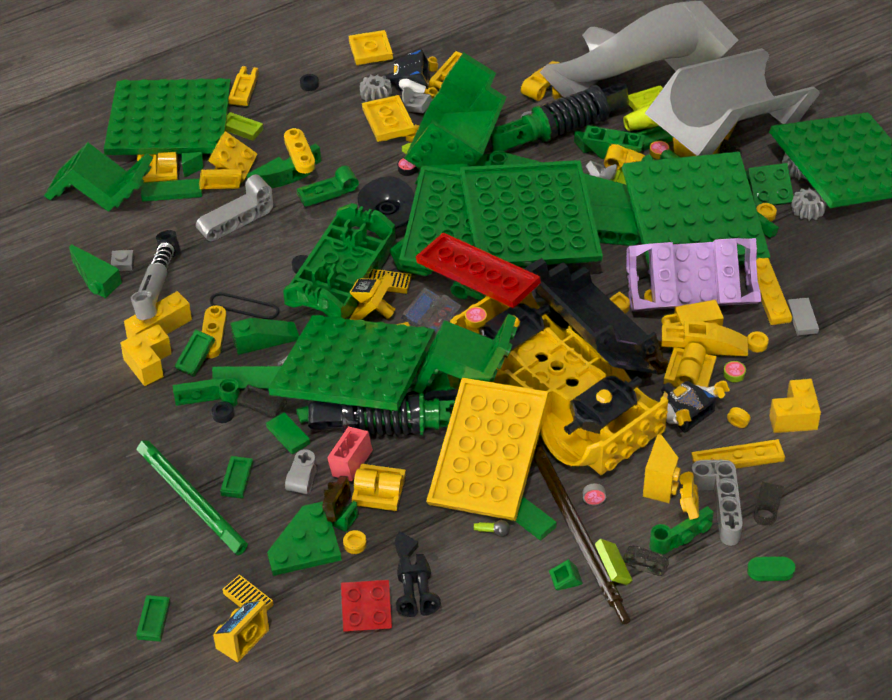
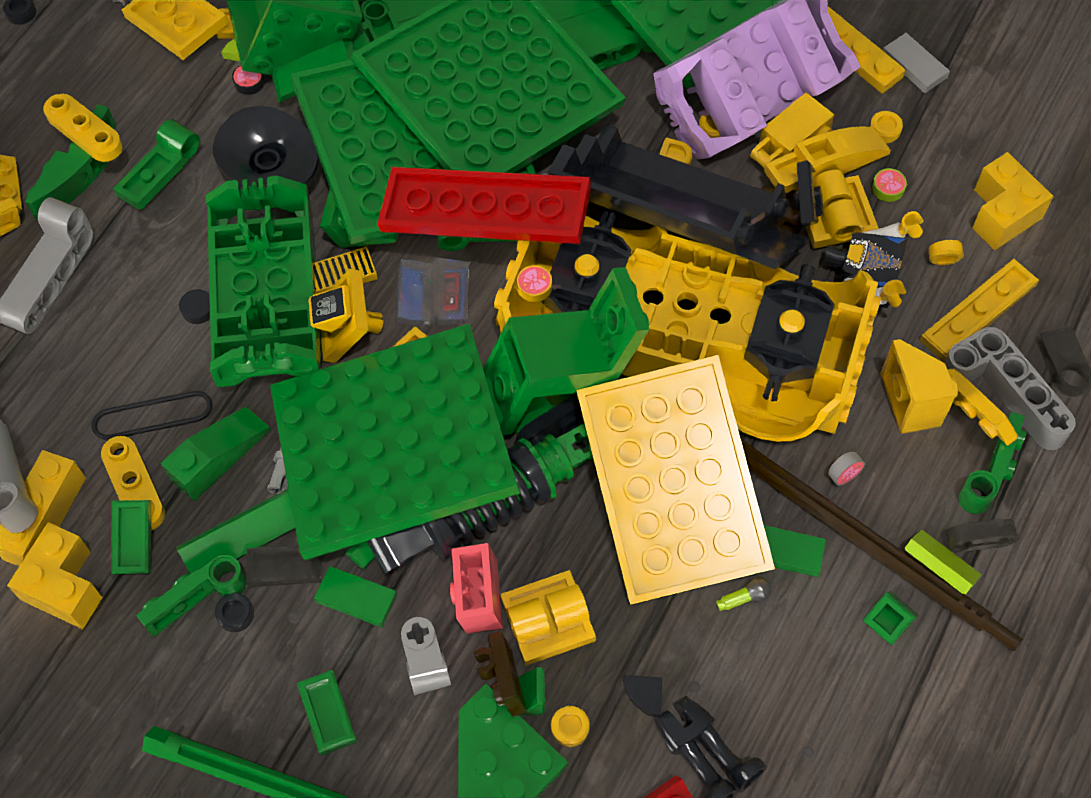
camera: 30 degrees left, 15 degrees up
none -> black plate [795,160,823,226]

